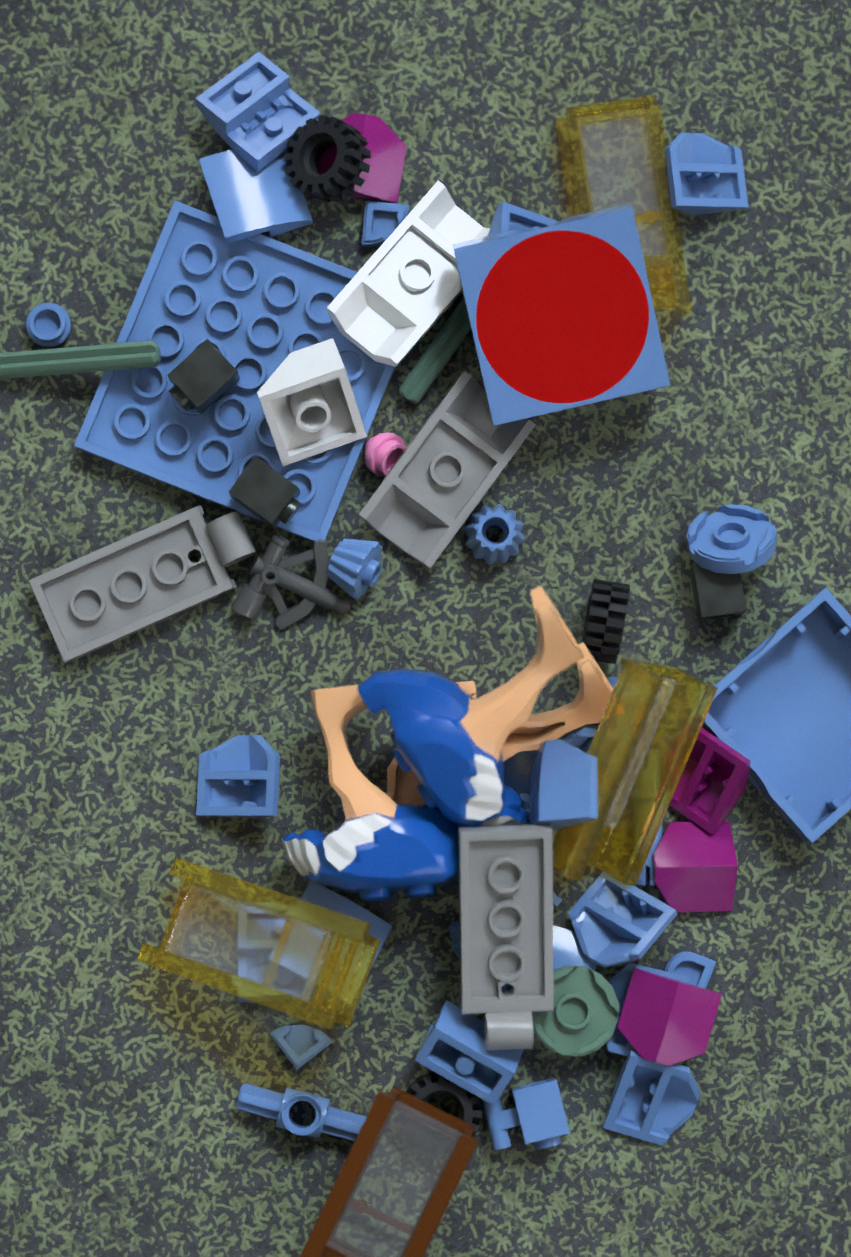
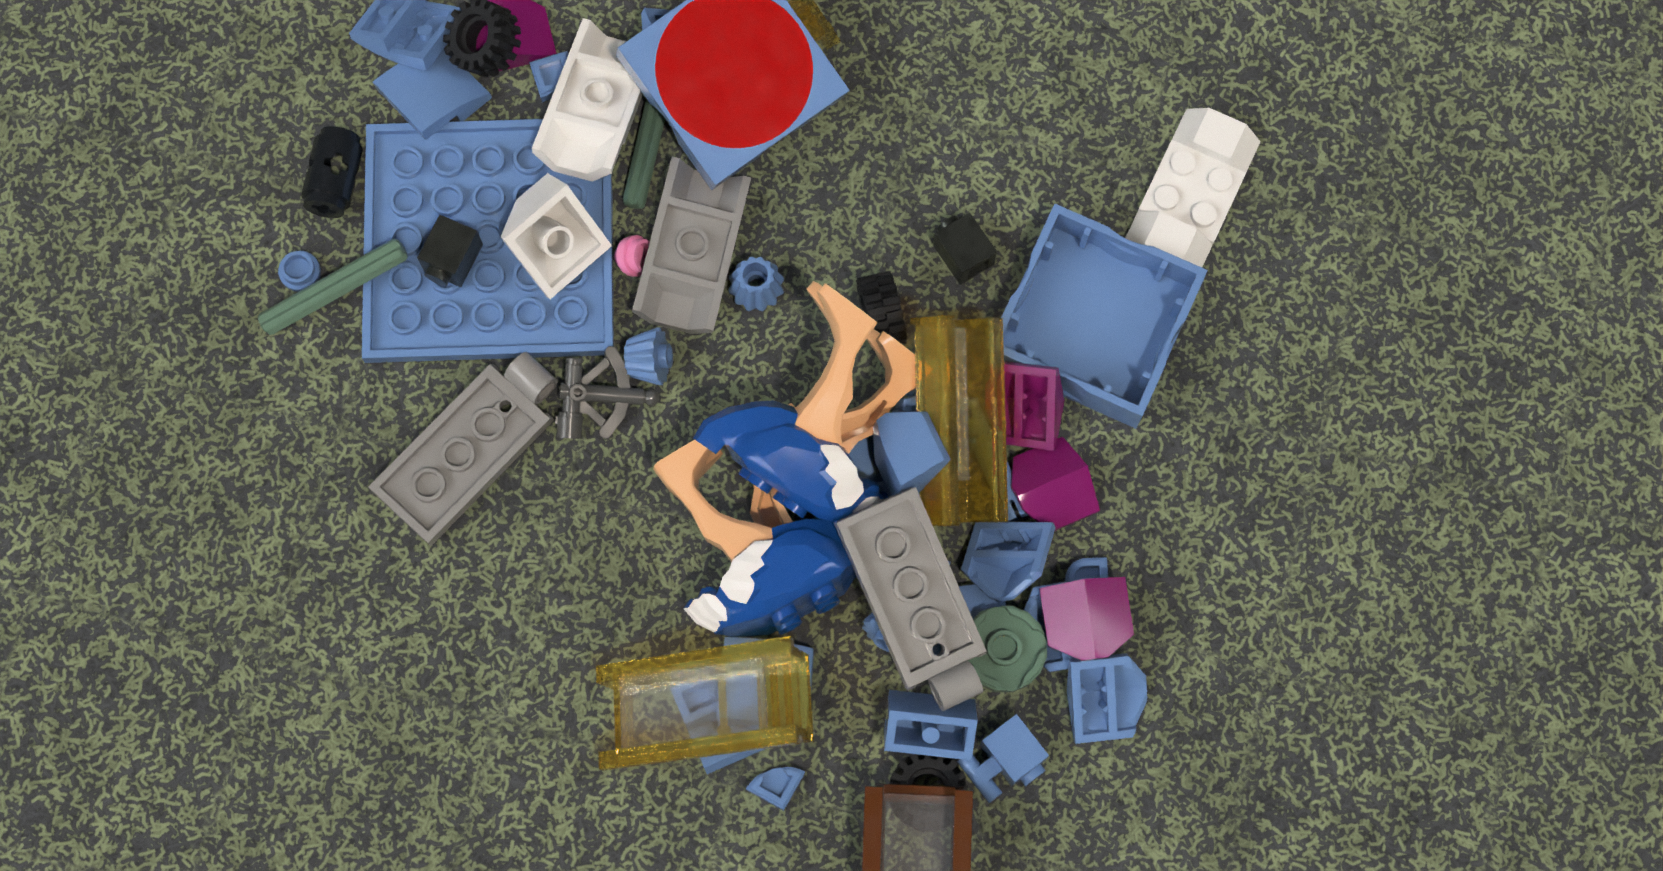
camera: 20 degrees left, 10 degrees down
medium blue slope [196,735,280,818] -> none
pearl dark grey brick [228,456,302,529] -> none
medium blue axle [236,1083,367,1142] -> none
medium blue tile [687,504,777,574] -> none
none -> black piece [301,126,363,218]

